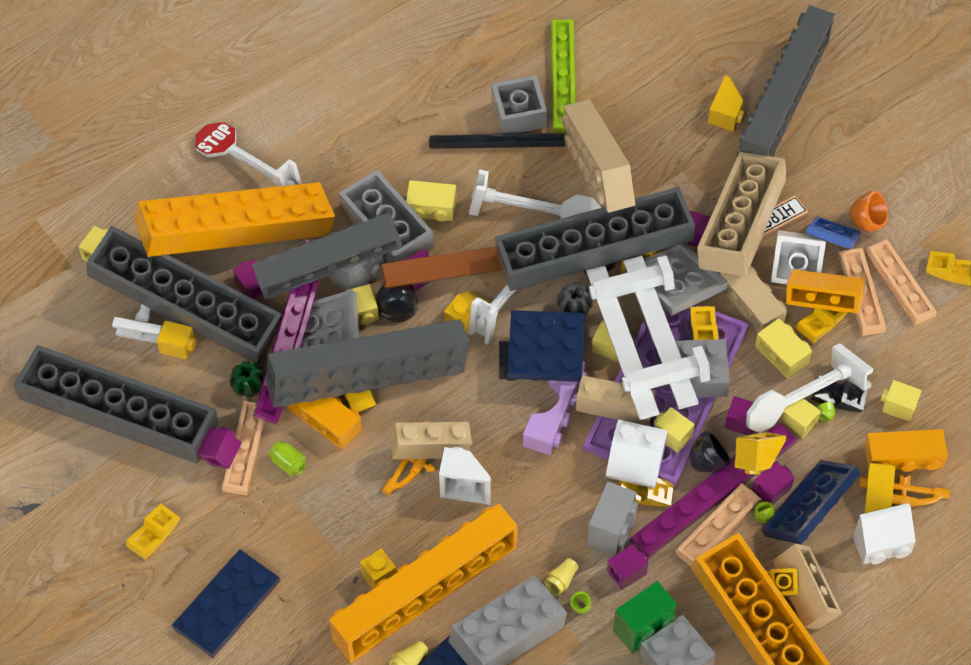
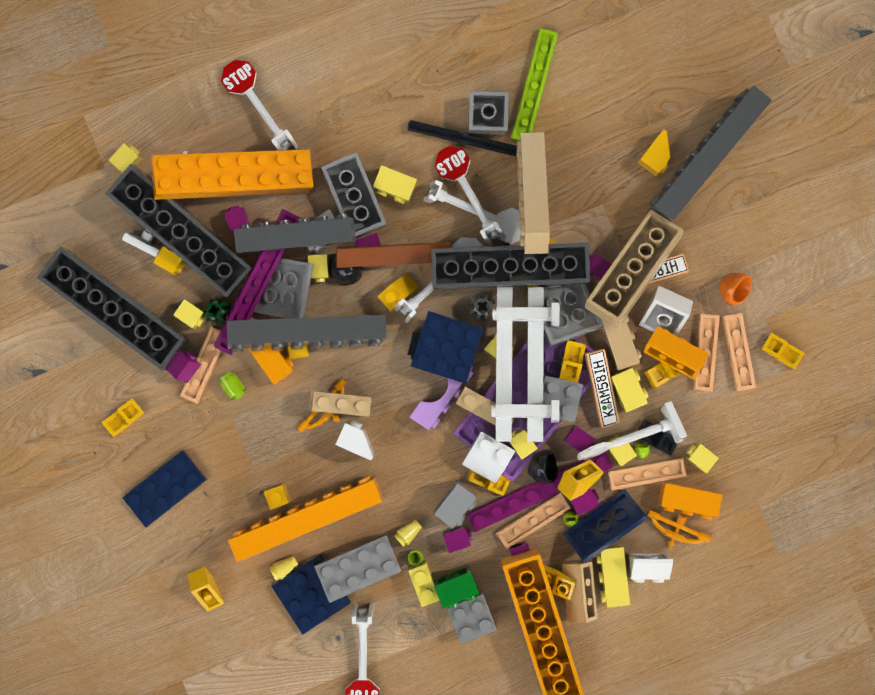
camera: 15 degrees right, 30 degrees up
blue tile [806,216,861,249] -> none
yellow slope [863,462,895,514] -> none
none -> light yellow brick [174,299,206,329]
none -> light yellow brick [408,560,440,607]
none -> white piece [434,146,507,247]
none -> tile [585,349,620,428]
none -> light yellow brick [596,544,630,608]
none -> light nougat tile [607,457,687,491]

